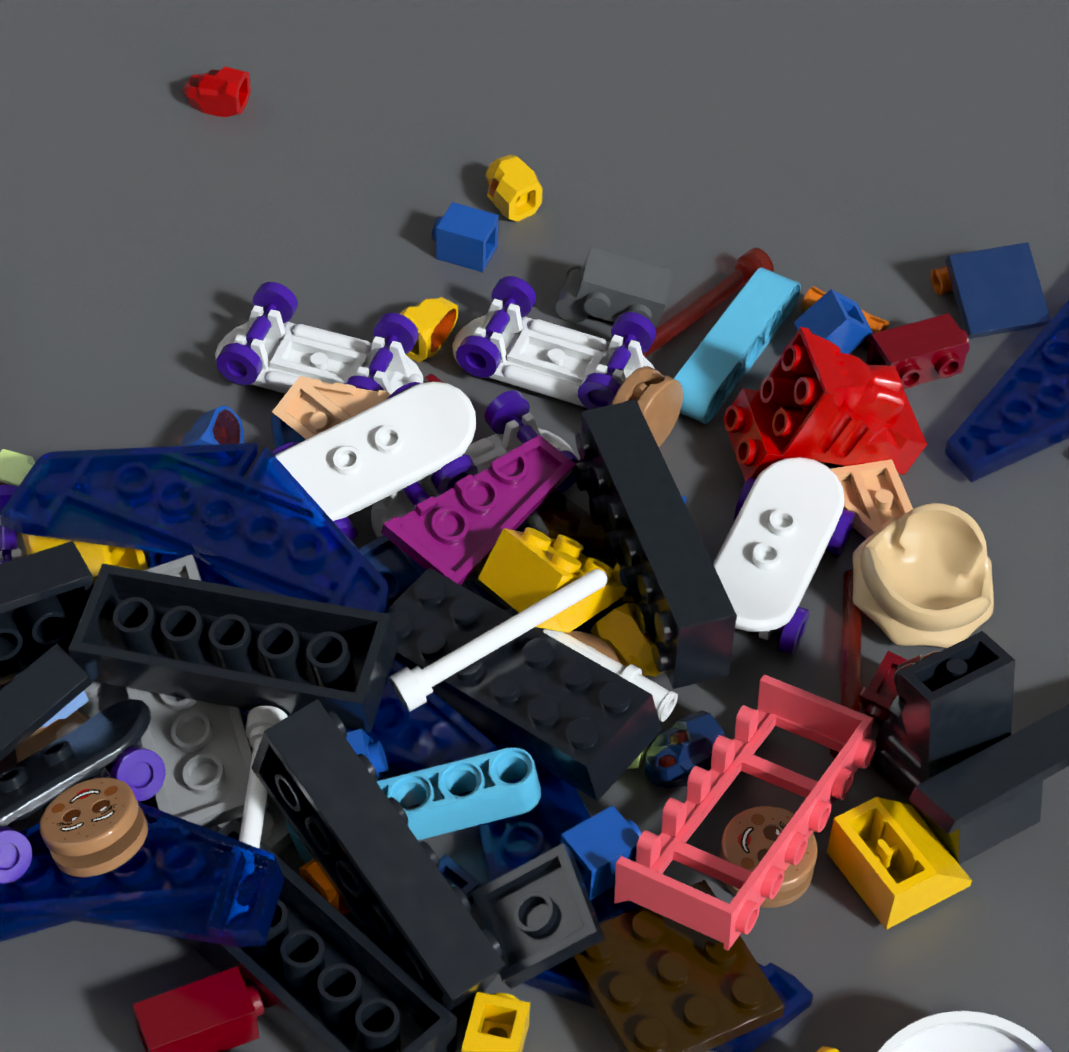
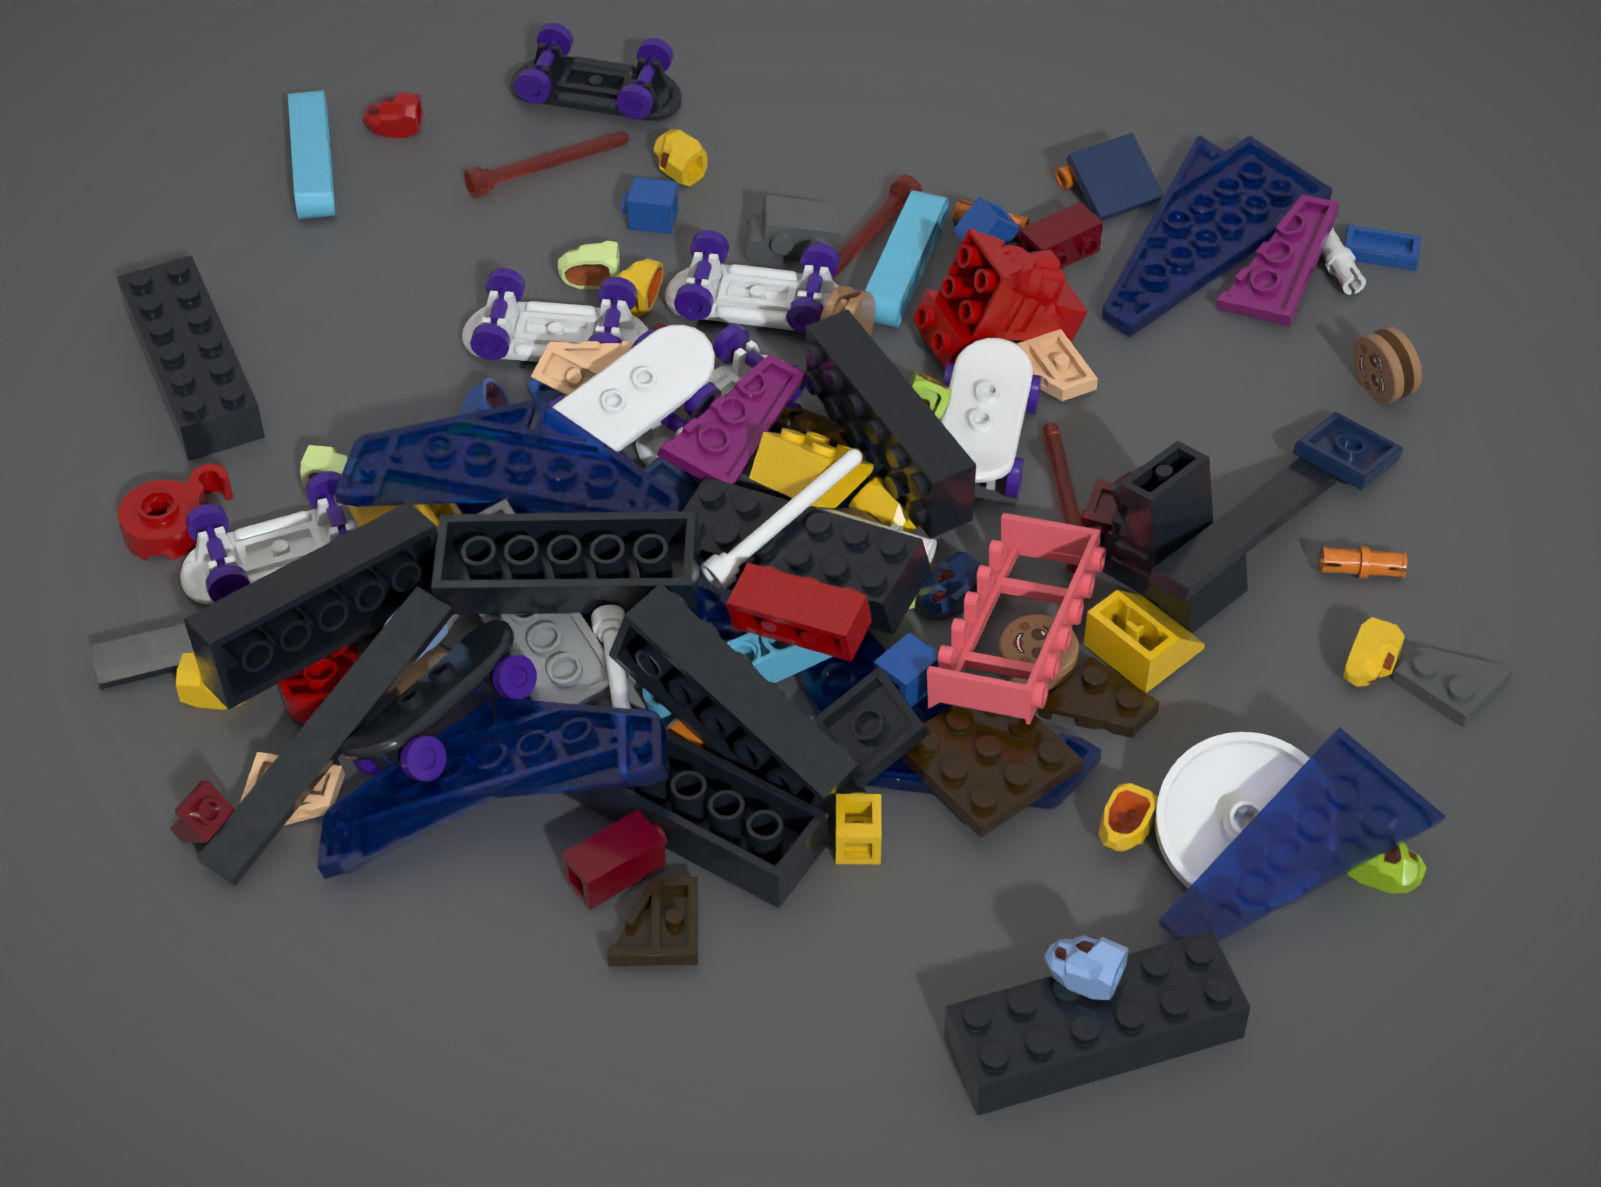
camera: 10 degrees left, 0 degrees up
medium nougat head [40,777,148,877] -> none
tan piece [852,503,994,648] -> none
none -> medium azure beam [288,90,336,220]
none -> clear red piece [464,131,629,198]
none -> piece [511,23,682,121]
none -> yellowish green rock [558,240,620,289]
none -> red brick [726,563,872,662]
none -> lime rock [908,371,952,420]
none -> dark brown wing [1038,656,1160,738]

